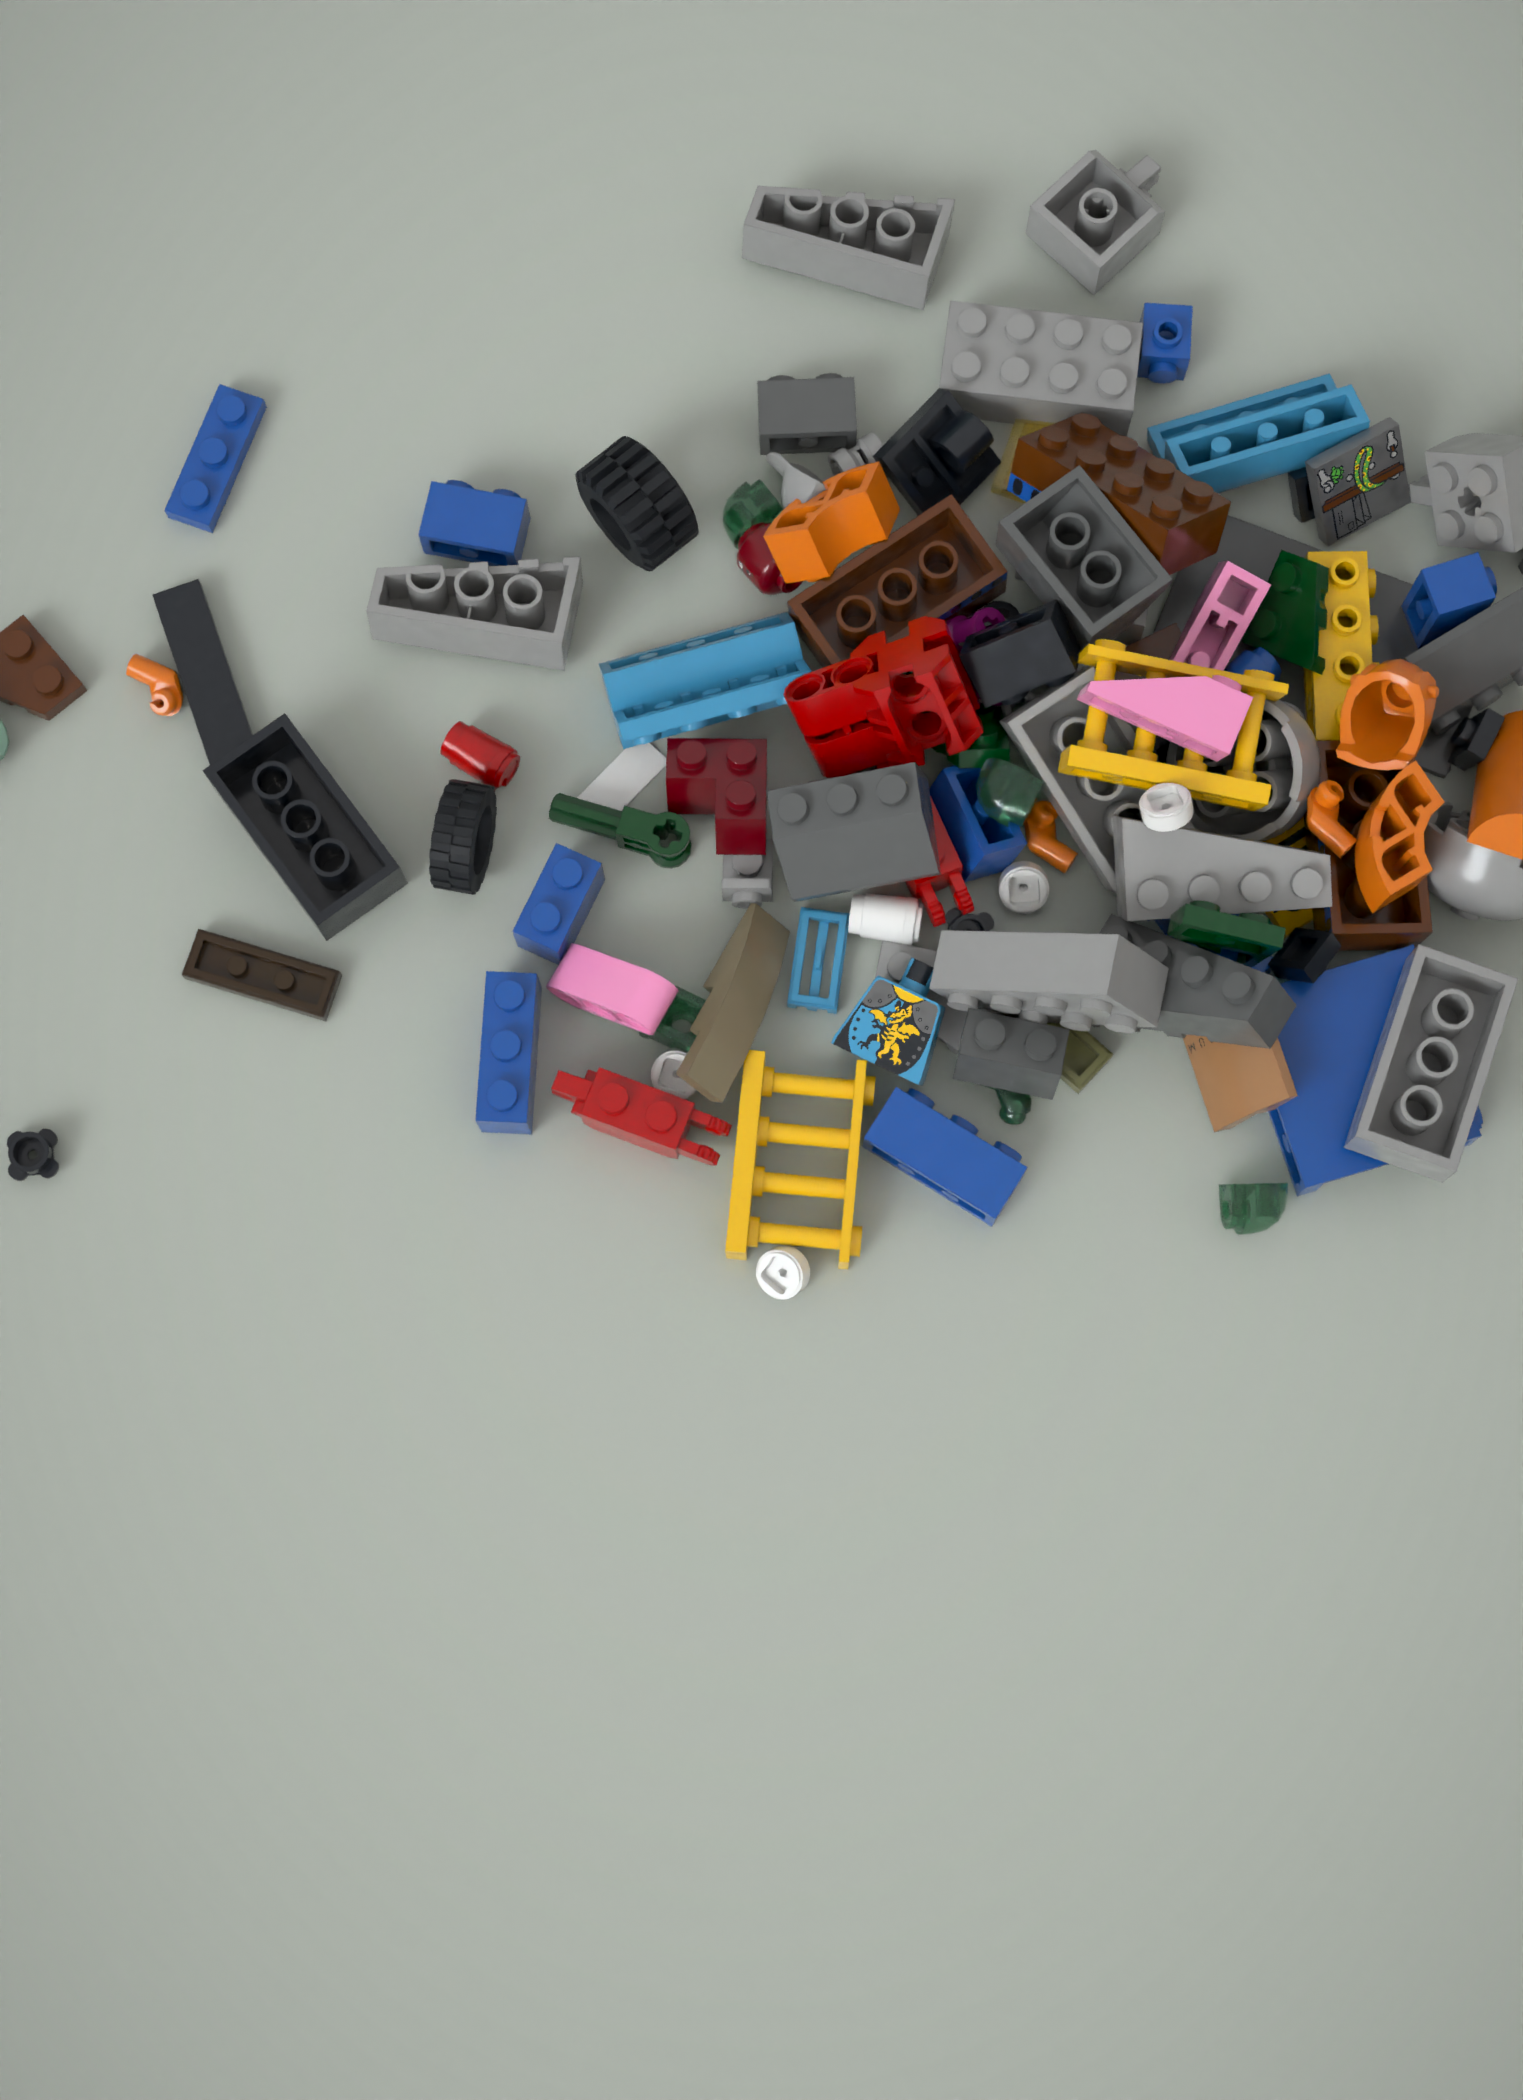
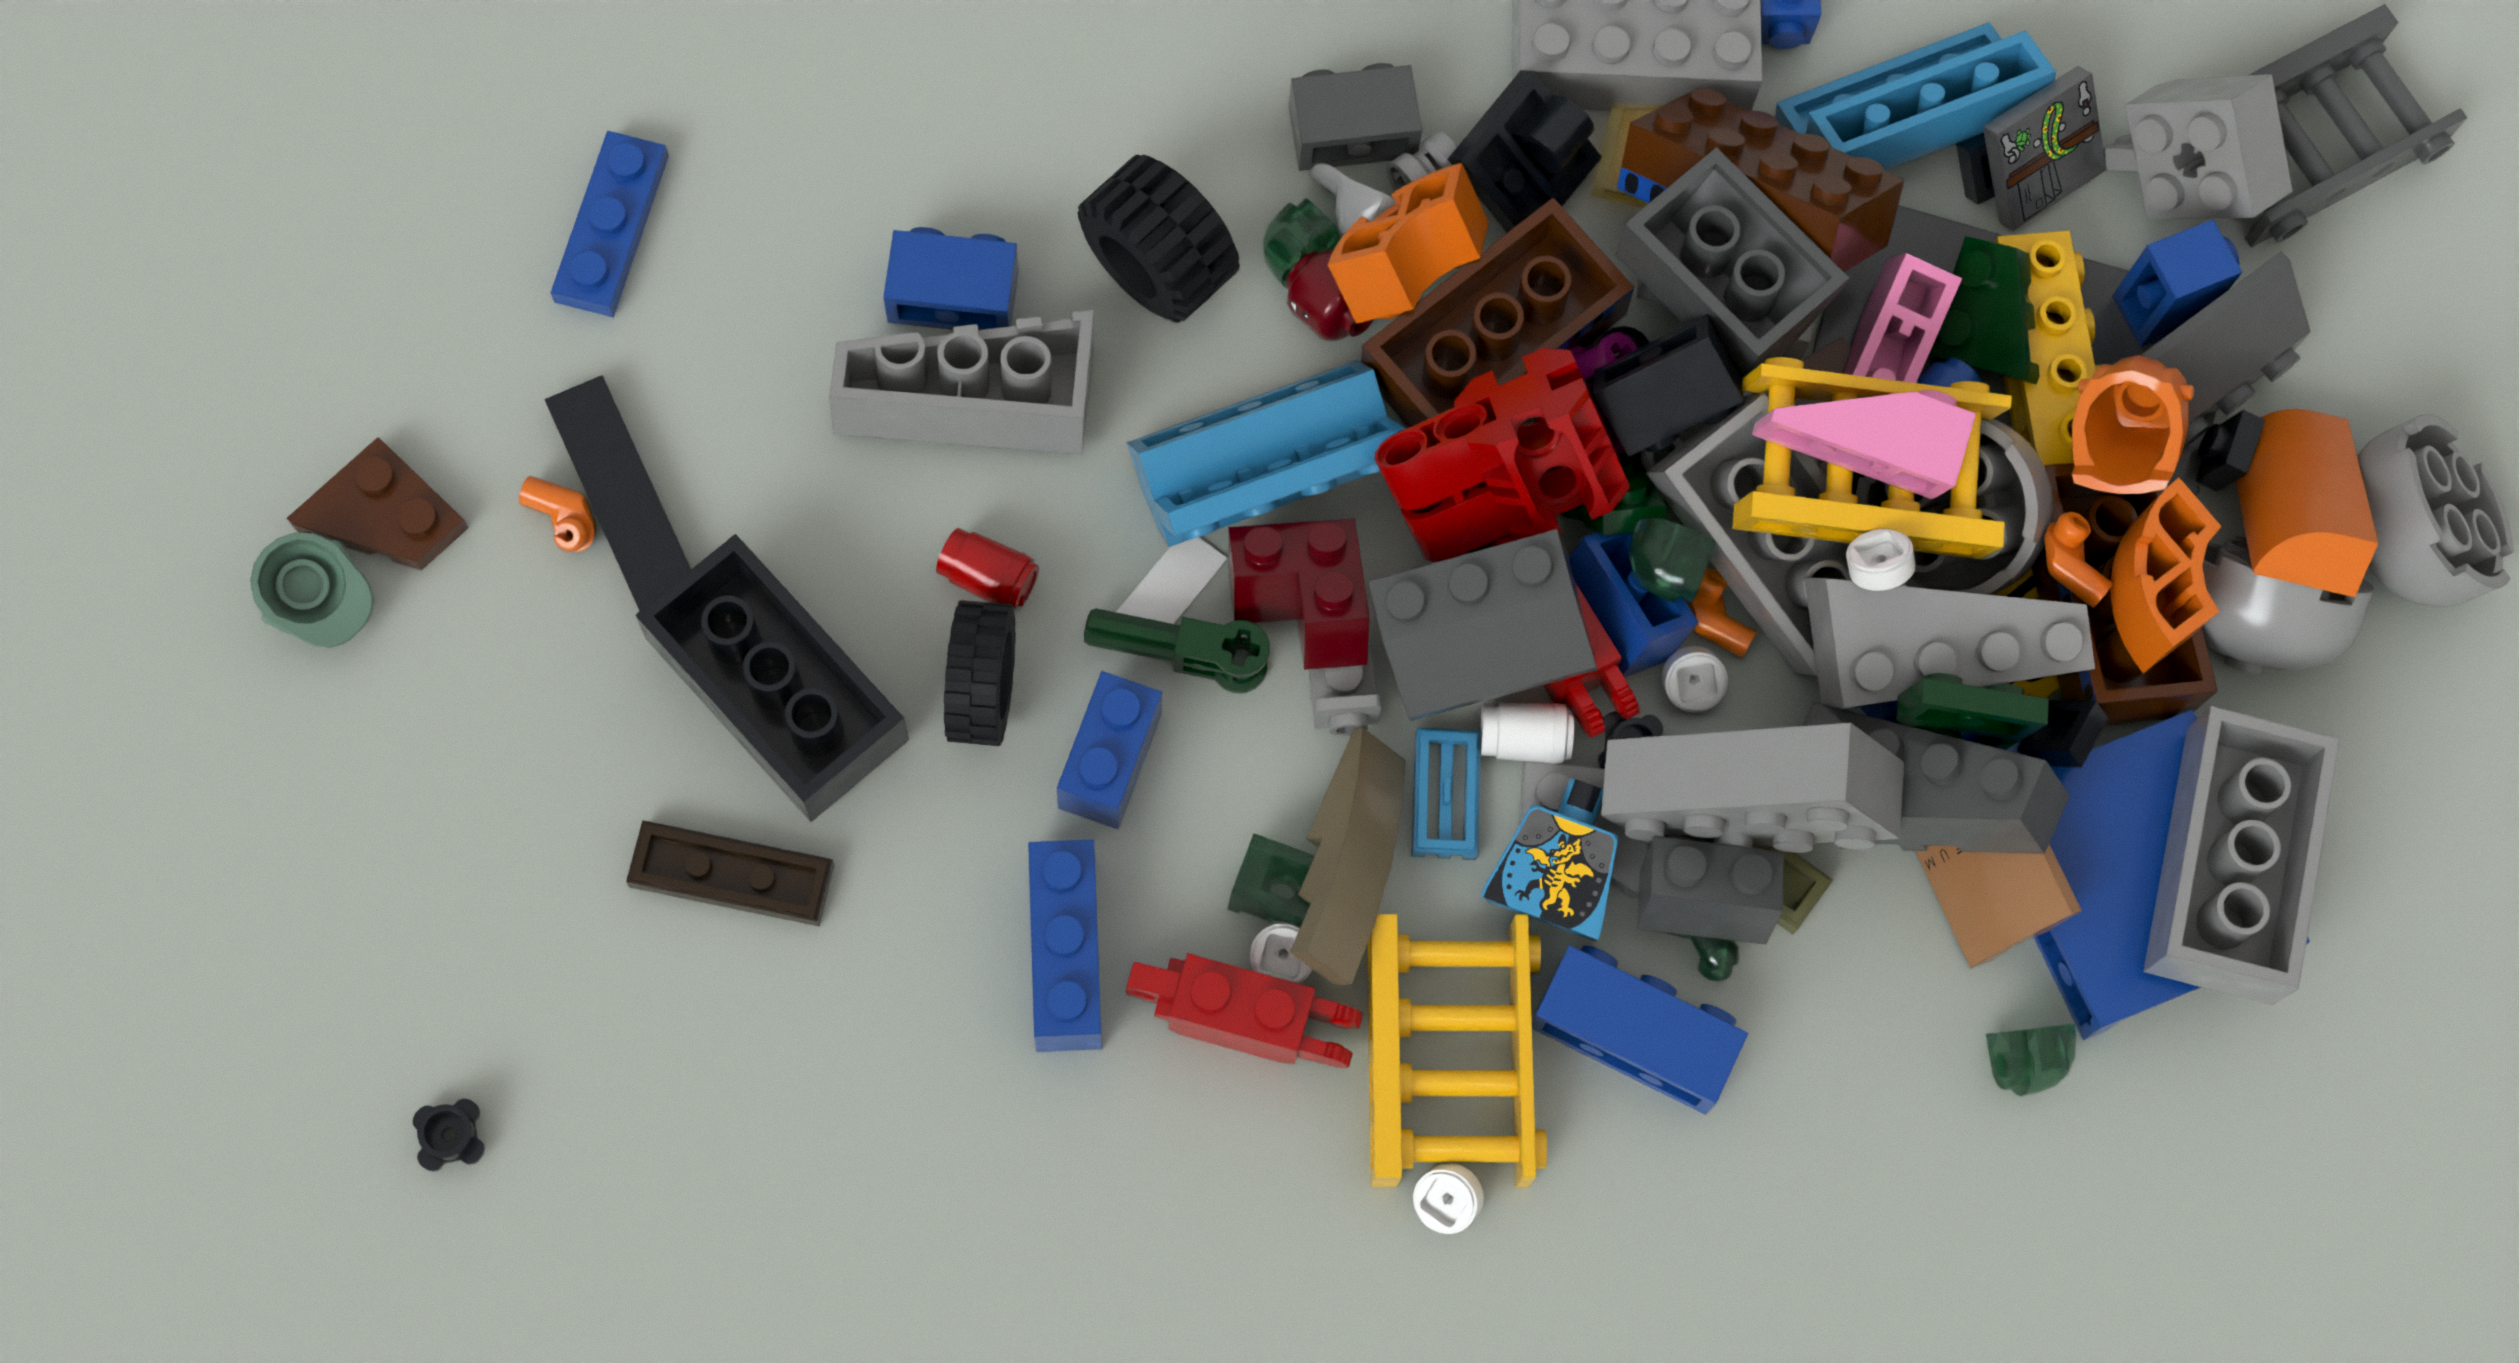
camera: 15 degrees left, 5 degrees down
bright pink beam [546,943,679,1035] -> none

